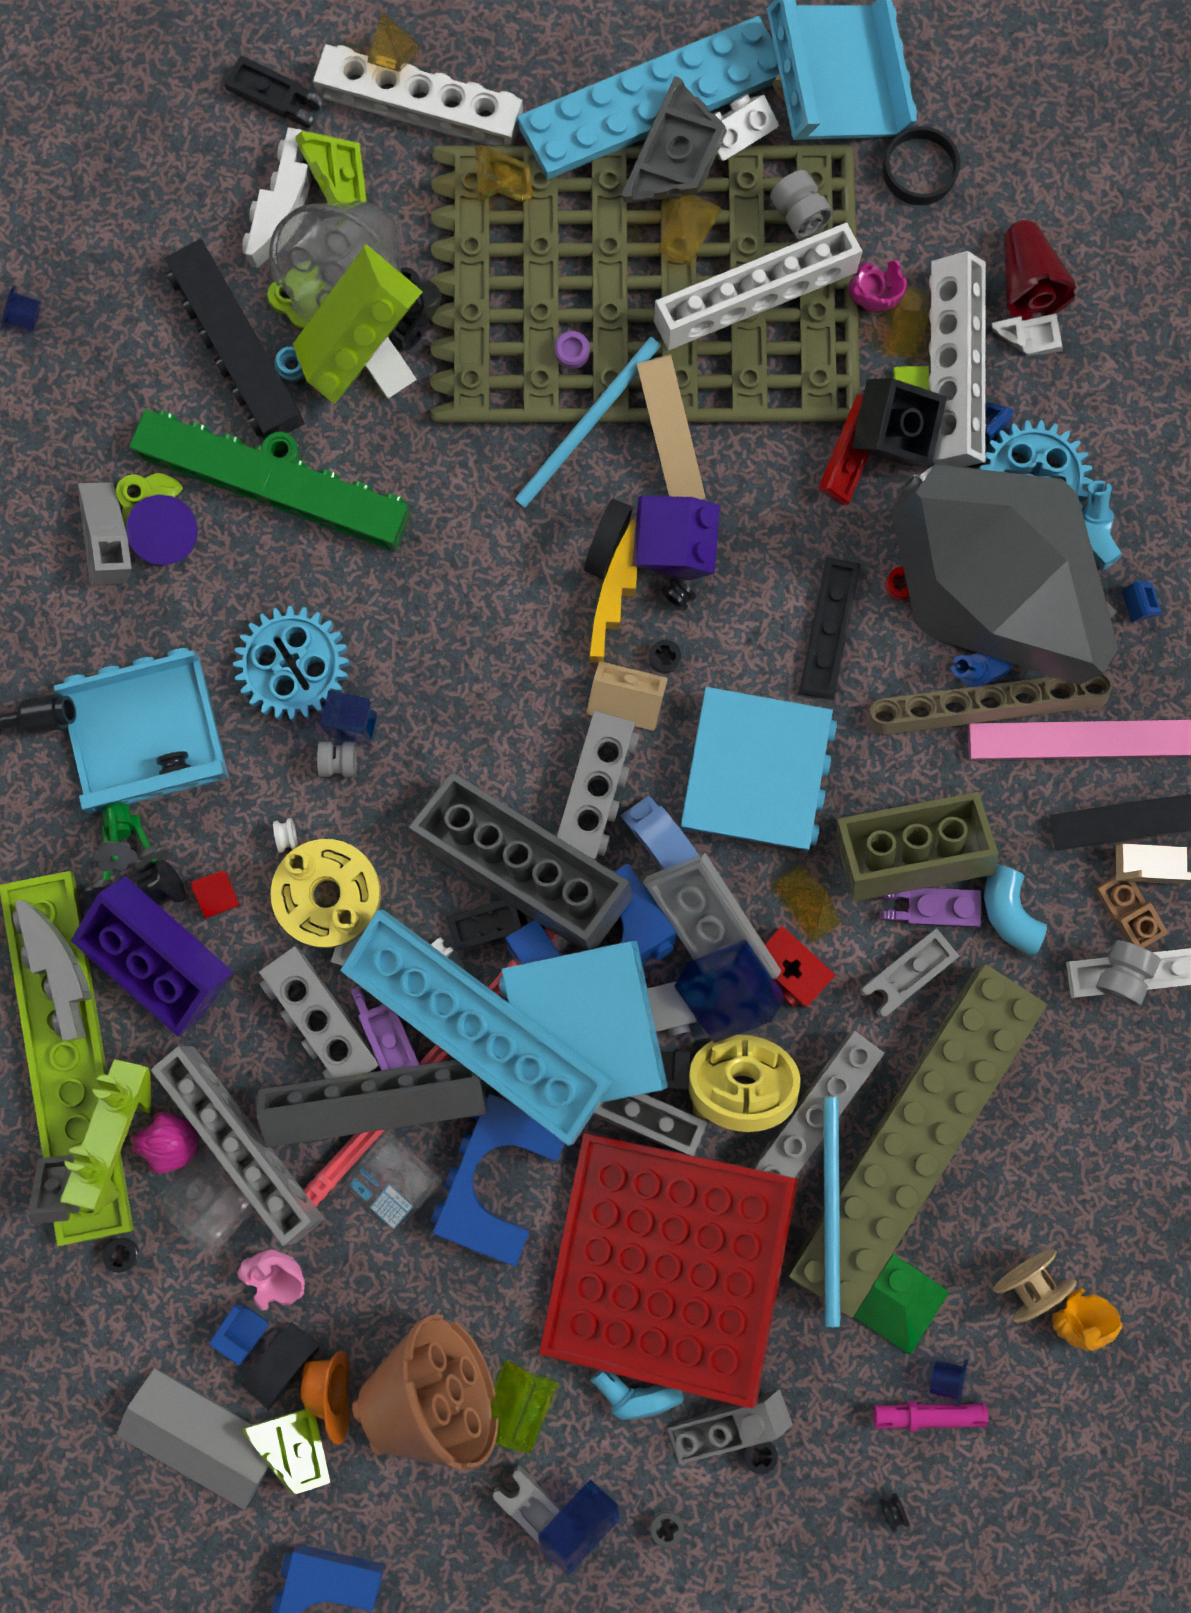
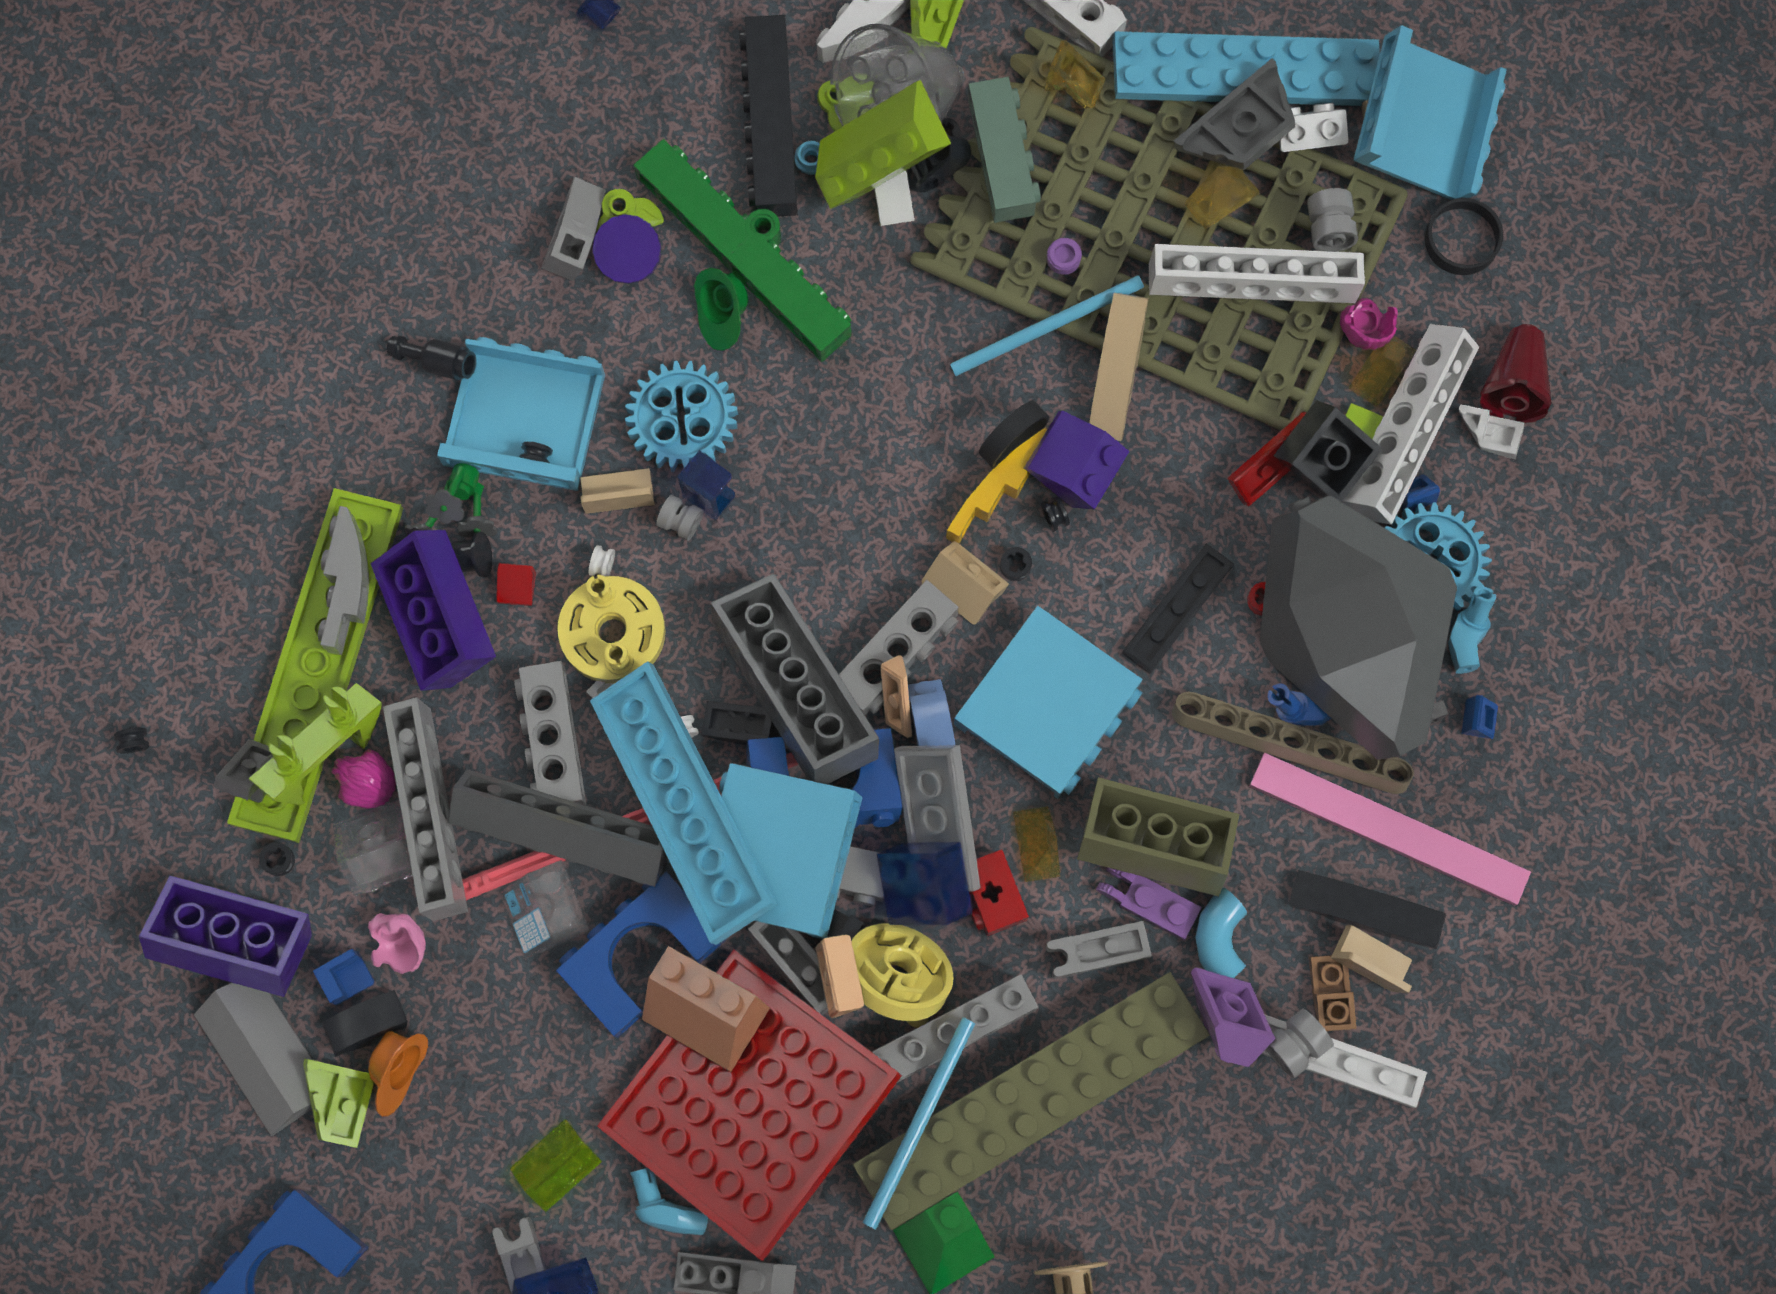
camera: 30 degrees right, 5 degrees down
medium lavender hinge [351,987,420,1071] -> none
nougat cone [352,1314,498,1469] -> none
none -> dark purple brick [139,876,312,997]
none -> tan panel [580,468,655,514]
none -> nougat slope [642,946,770,1072]
none -> green piece [694,268,748,351]
none -> light nougat slope [815,935,864,1018]
none -> light nougat slope [881,655,912,738]
none -> sand green brick [967,76,1041,223]
none -> medium lavender slope [1191,967,1275,1067]

